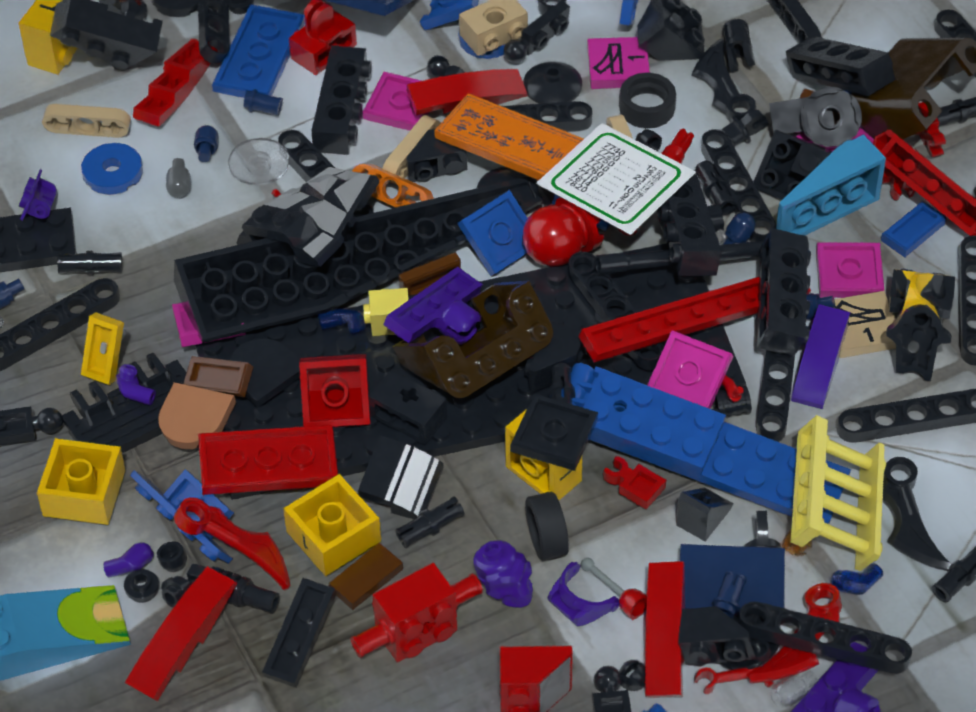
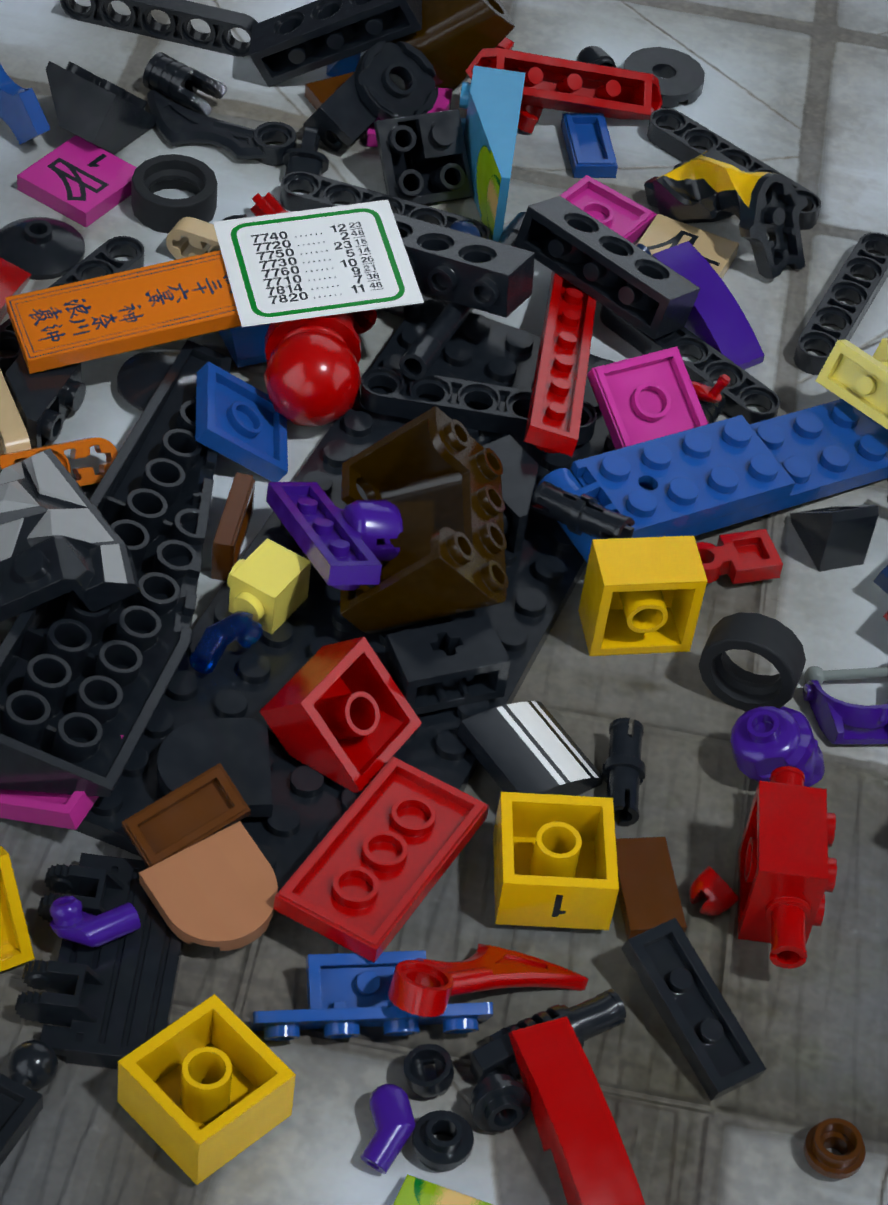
camera: 60 degrees left, 5 degrees down
black tile [510,393,598,471] -> none

